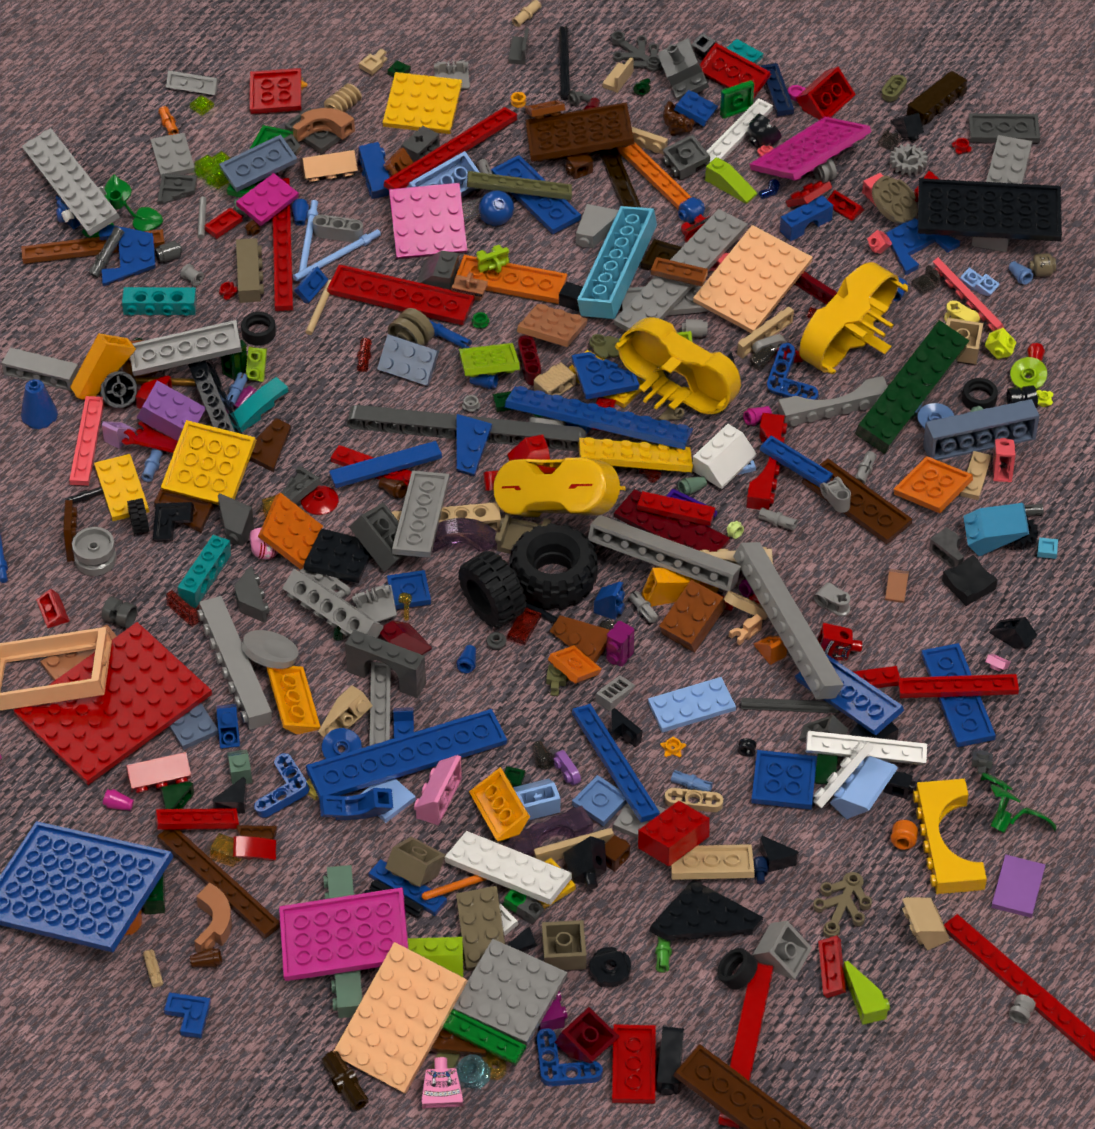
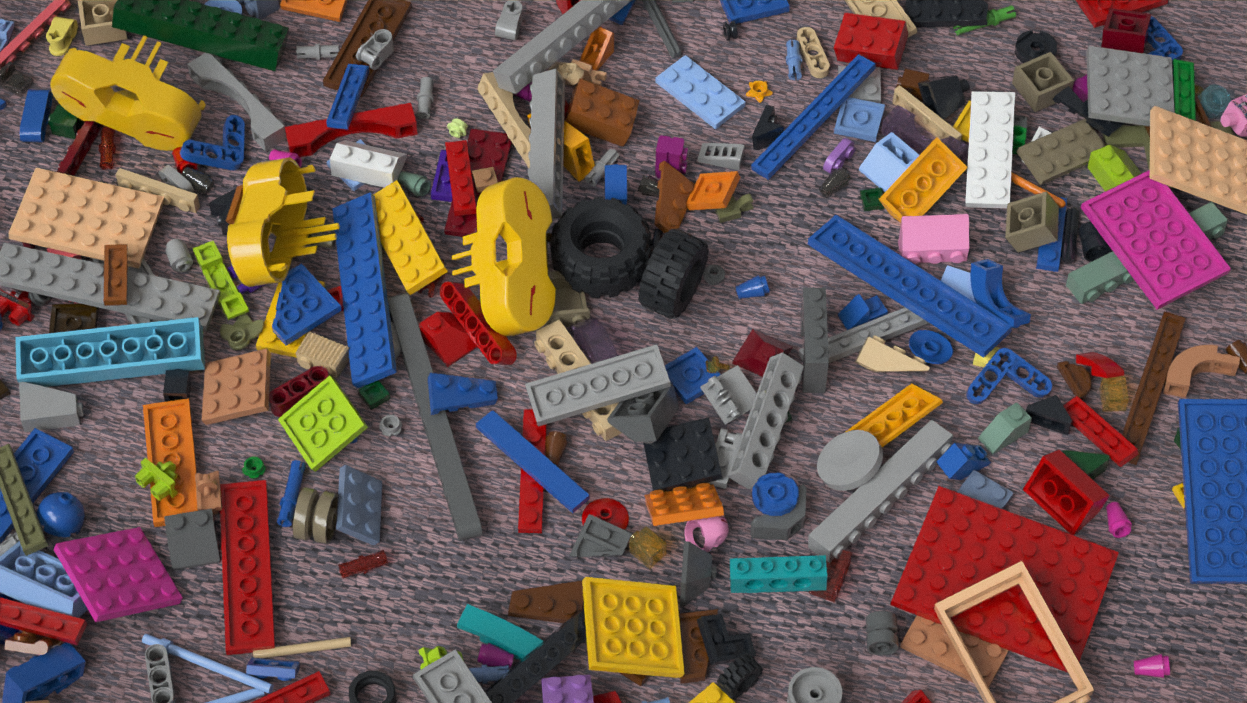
camera: 115 degrees left, 5 degrees up
none -> medium nougat plate [472,167,498,193]
none -> blue tile [752,473,799,516]

